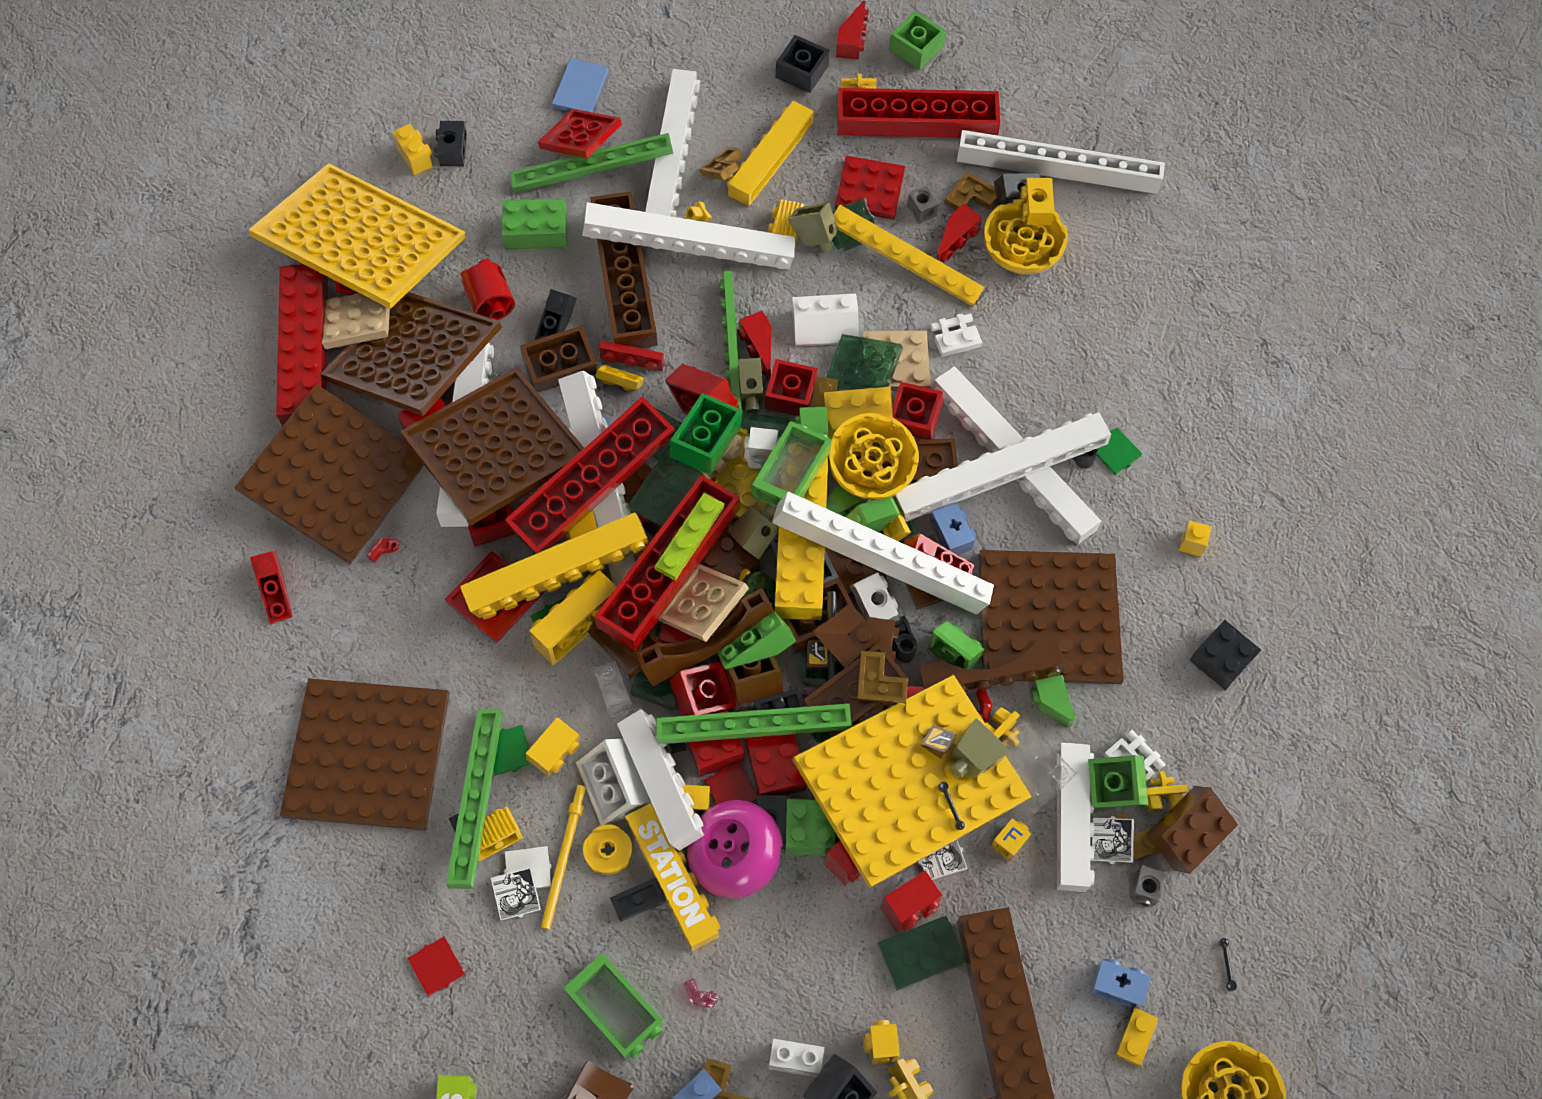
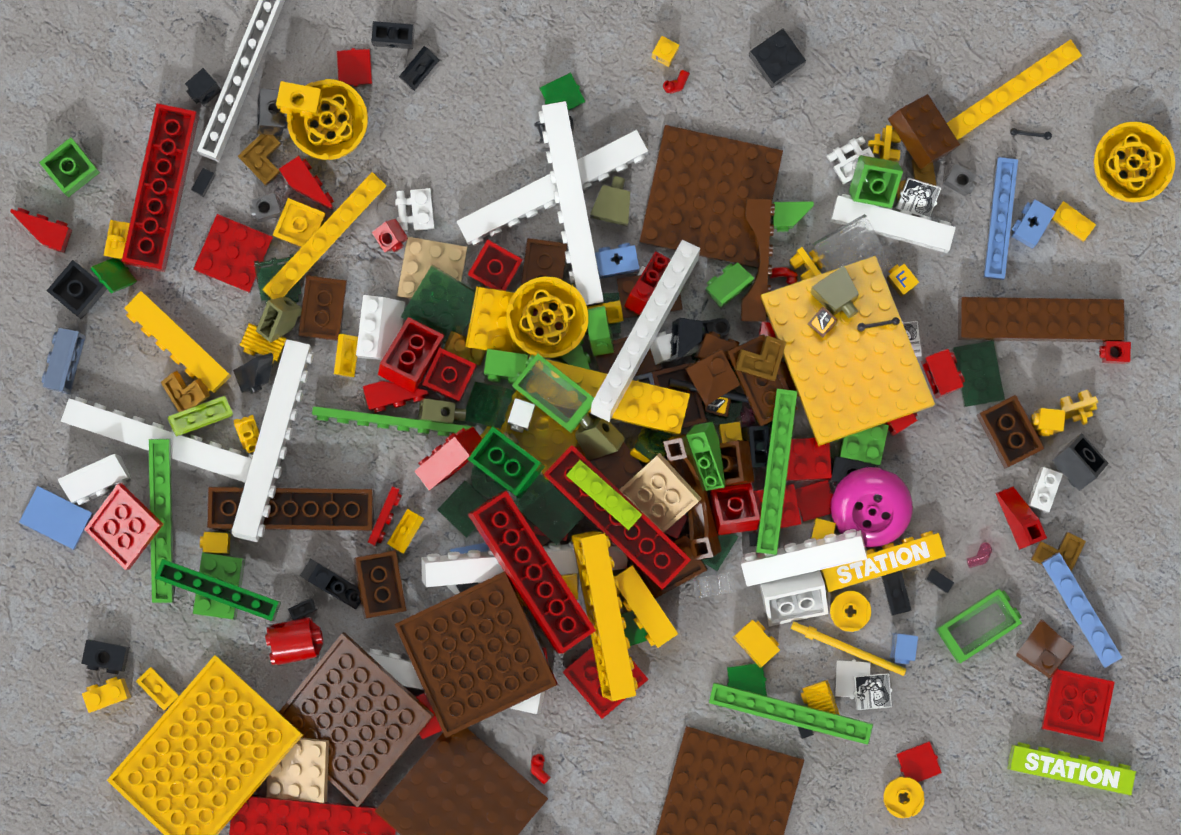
camera: 80 degrees left, 20 degrees up
none -> sand blue slope [41,328,86,394]
none -> white slope [58,454,131,505]
none -> green piece [91,258,137,294]
none -> yellow plate [136,667,179,711]
none -> green brick [155,559,281,621]
none -> lime plate [168,396,233,437]
none -> black brick [185,68,222,106]
none -> black piece [191,168,216,197]
none -> yellow brick [200,532,231,554]
none -> black slope [233,353,273,394]
none -> yellow plate [273,198,326,247]
none -> black piece [288,598,317,620]
none -> reddish brown plate [298,275,347,341]
none -> yellow plate [334,334,358,377]
none -> red piece [337,48,372,87]
none -> black brick [371,21,415,49]
none -> red brick [372,218,408,253]
none -> red brick [378,317,444,393]
none -> black plate [399,46,440,91]
none -> olive torso [590,176,630,227]
none -> red arm [663,70,690,94]
none -> black slope [670,317,704,362]
none -> yellow brick [718,422,742,443]
none -> yellow plate [883,776,925,818]
none -> medium blue brick [890,633,918,664]
none -> black piece [925,569,954,593]
none -> yellow plate [947,39,1082,140]
none -> reddish brown brick [976,395,1044,469]
none -> medium blue plate [984,157,1018,280]
none -> red slope [995,486,1047,550]

